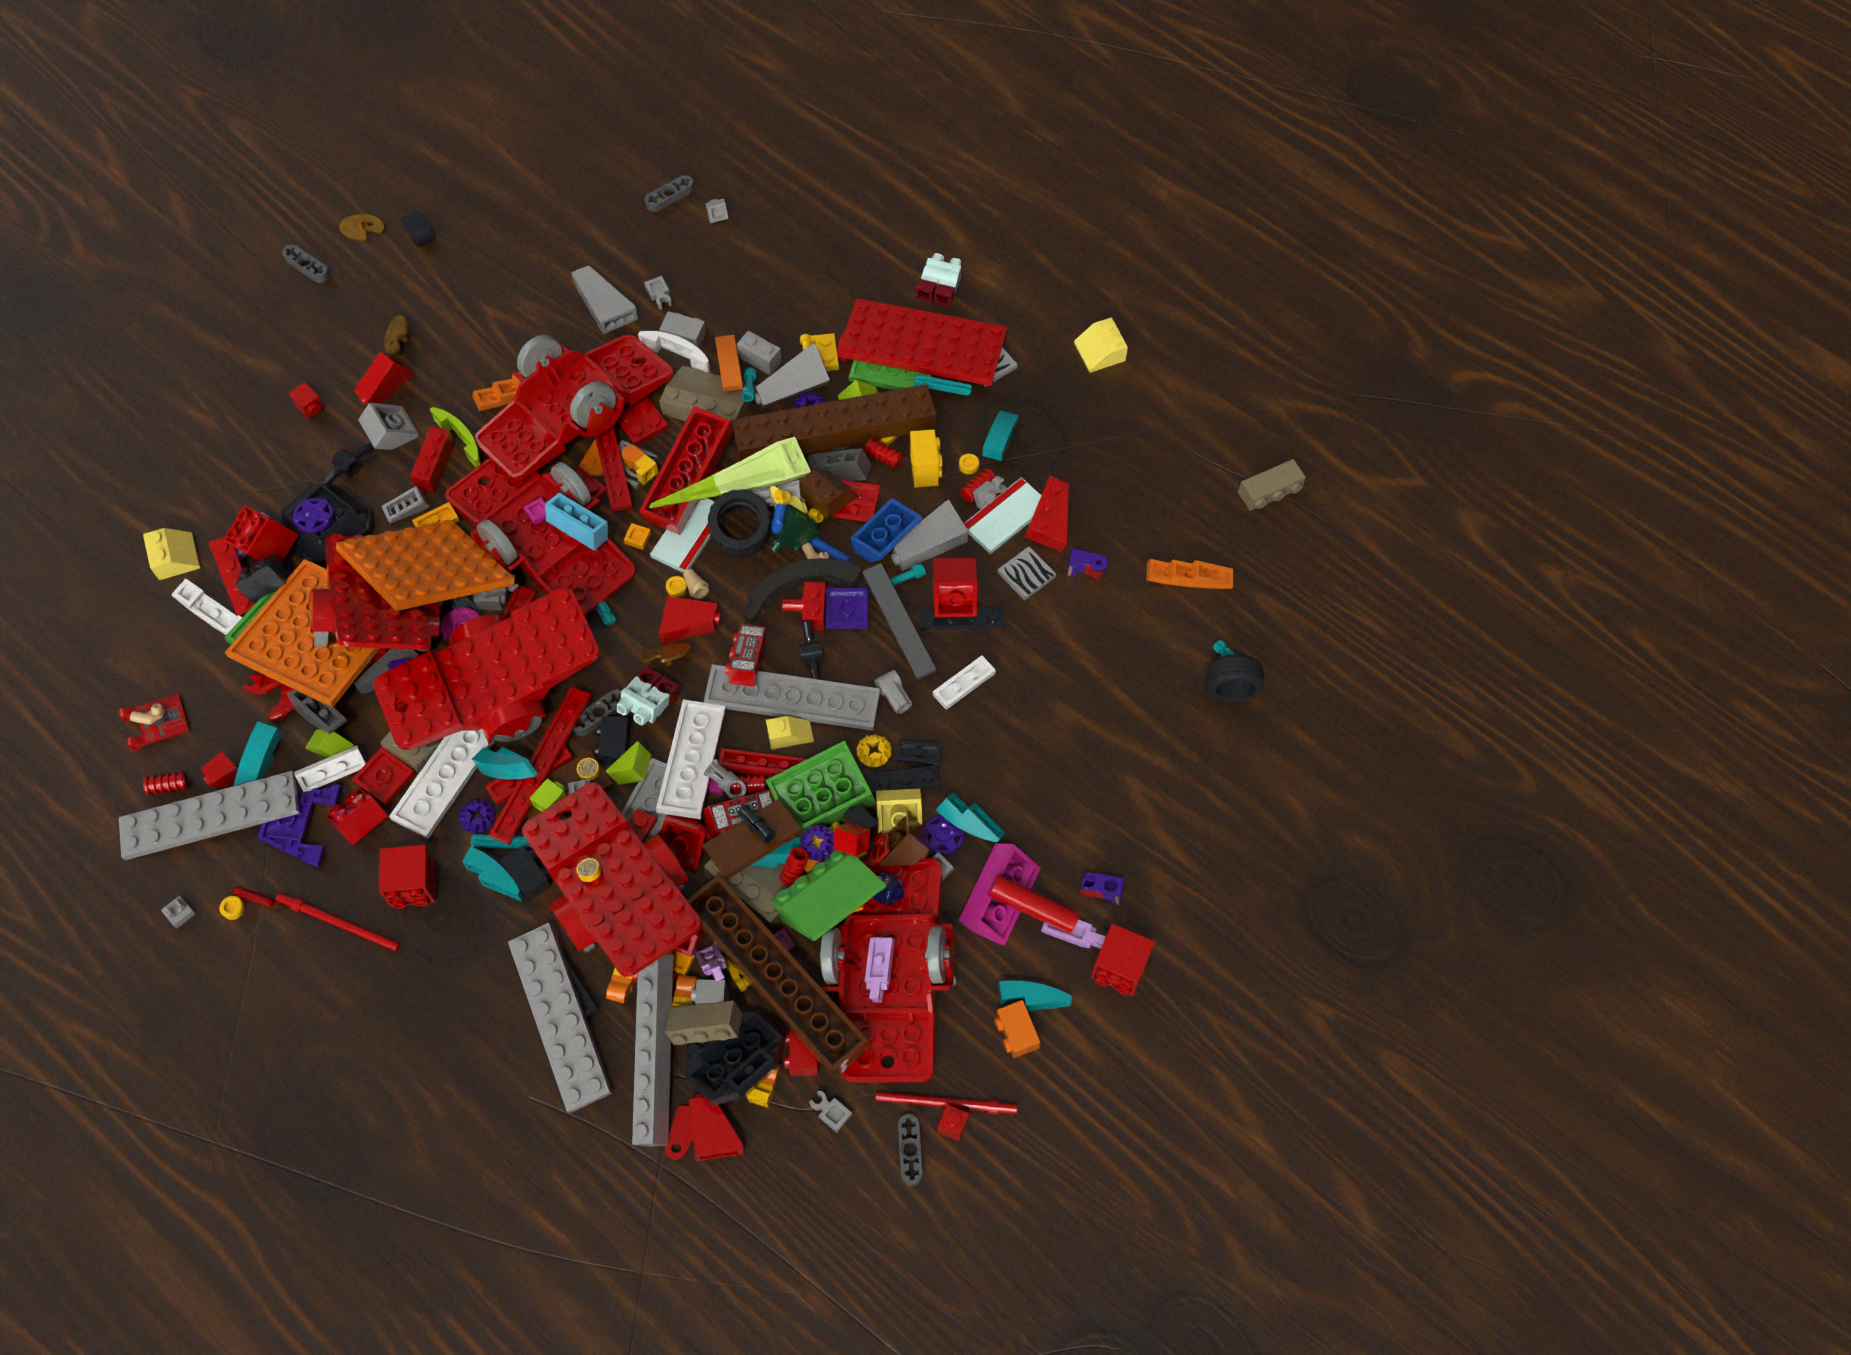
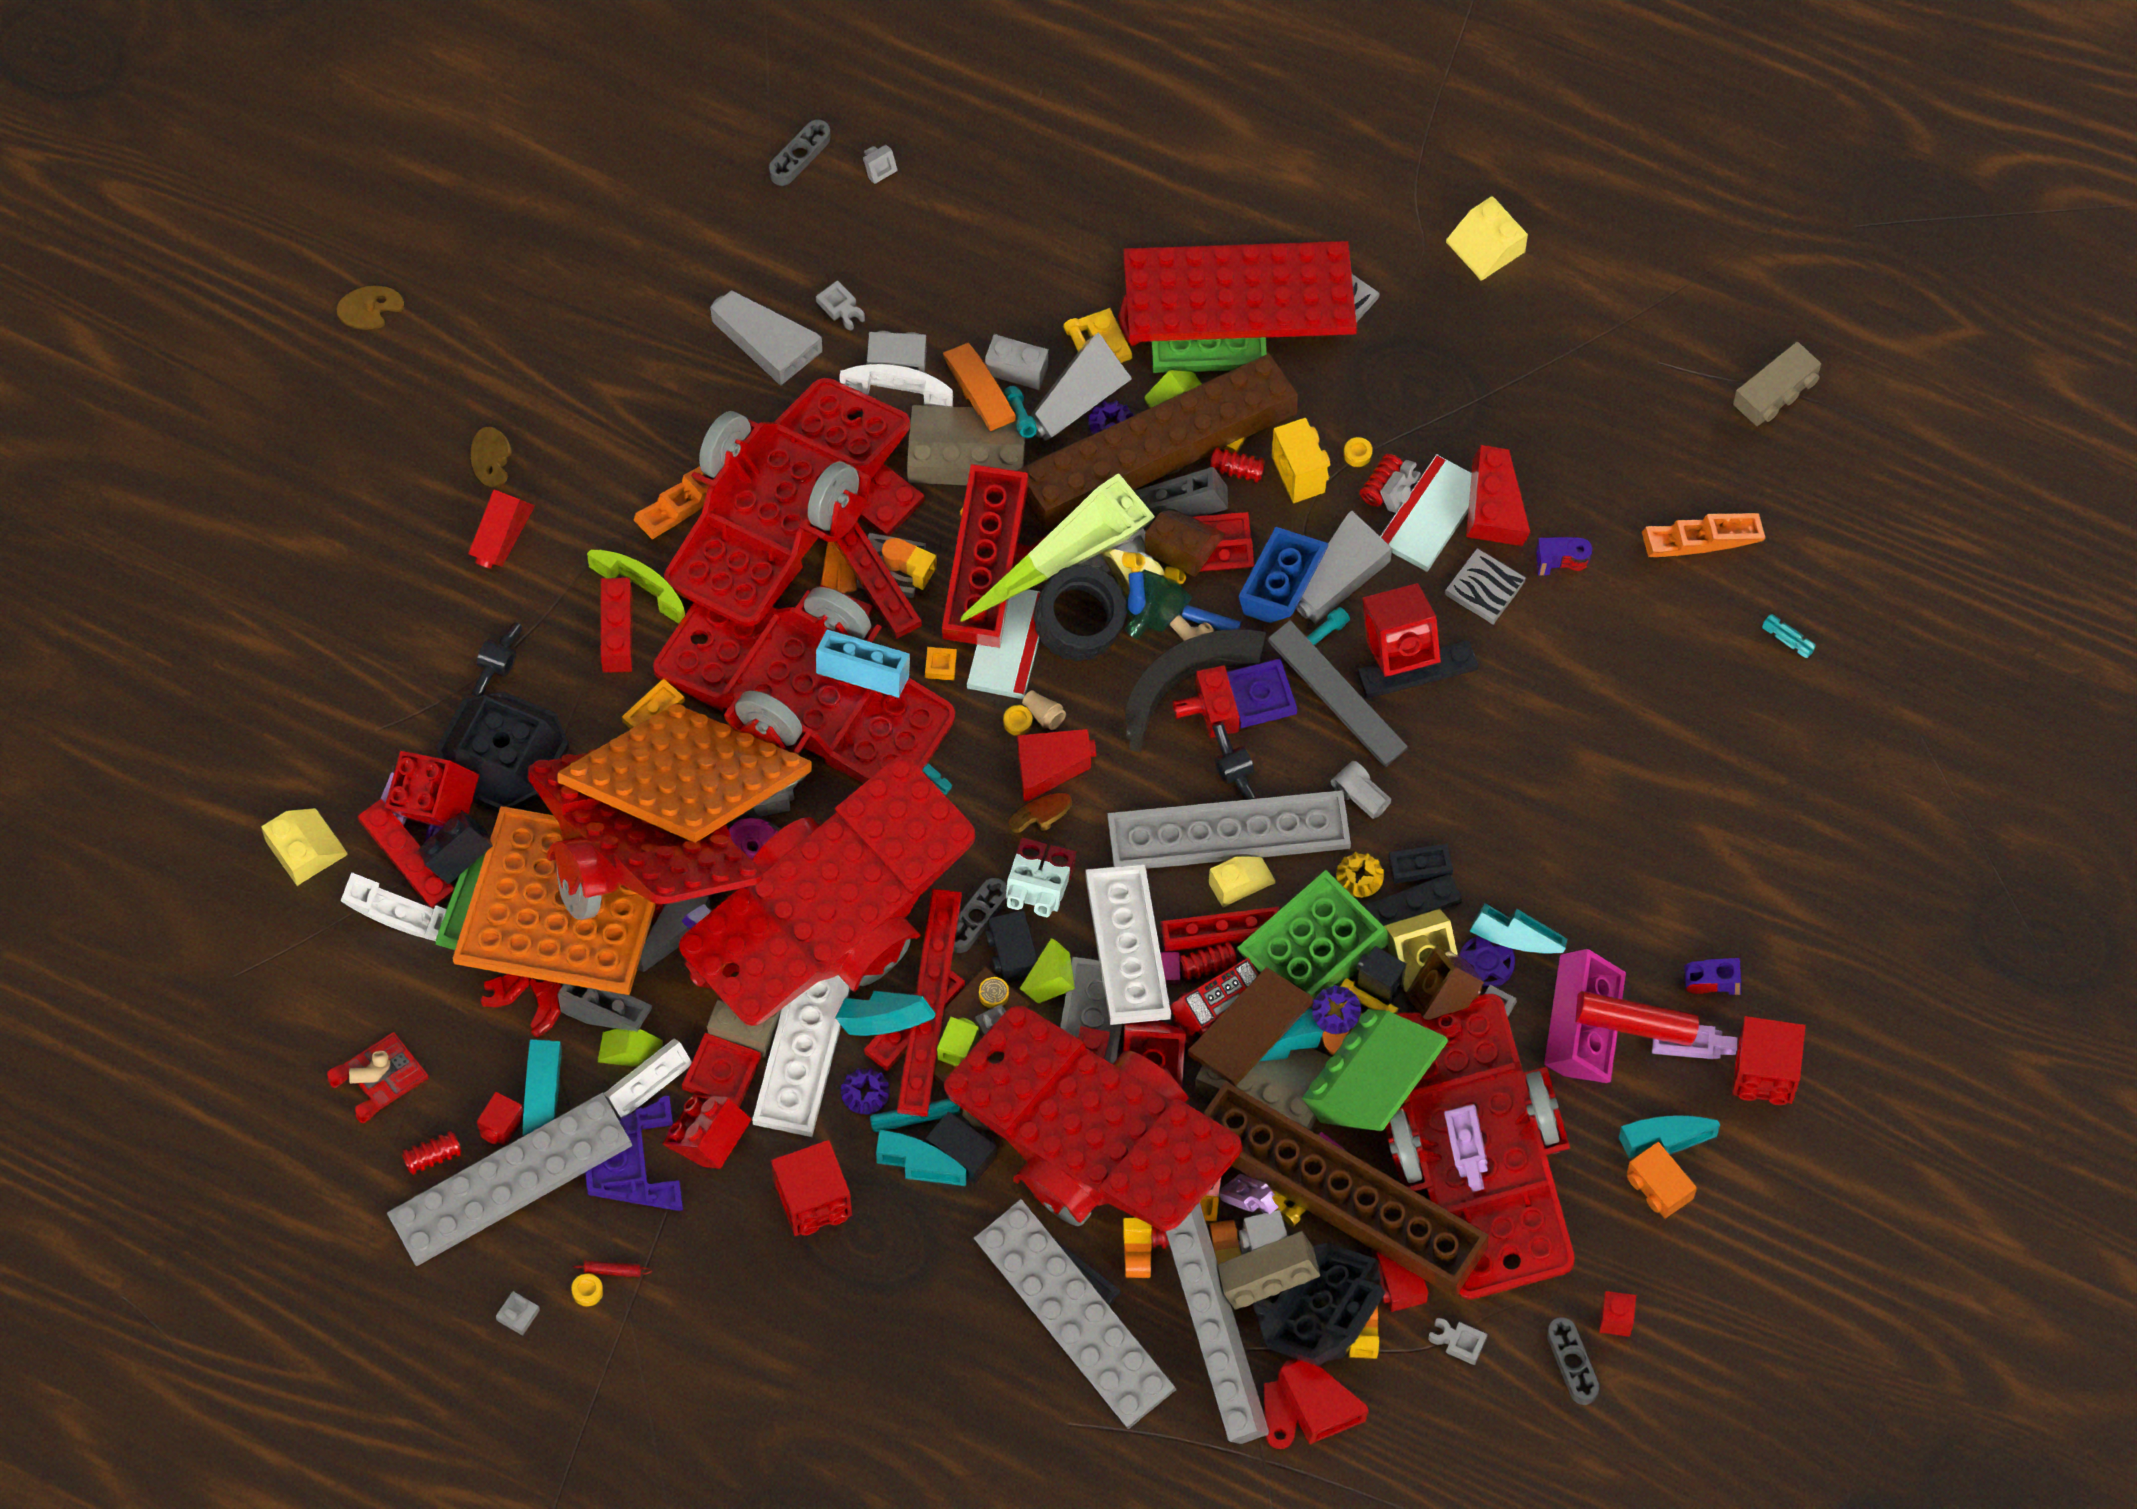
camera: 15 degrees left, 0 degrees up
red bar [276,893,400,952] -> none
dark grey beam [282,245,330,283] -> none
red brick [288,382,324,419] -> none
dark purple wheel [293,498,334,533] -> none
light grey slope [358,403,419,450] -> none
light grey slope [381,486,430,524] -> none
black axle [401,211,434,247] -> none
red tile [502,585,537,619] -> none
dark pink tile [523,497,546,525] -> none
tile [576,858,601,882] -> none
light grey connector [704,759,746,799] -> none
brick [725,624,766,687] -> none
black pin [737,805,776,844] -> none
red piece [779,847,809,887] -> none
red brick [833,822,870,856] -> none
red piece [867,832,890,868] -> none
clear blue head [872,873,905,906] -> none
red bar [875,1091,1017,1115] -> none
teal axle [914,375,972,396] -> none
hips [915,253,961,308] -> none
white plate [933,656,996,710] -> none
teal slope [983,410,1019,461] -> none
black tyre [1207,654,1264,702] -> none

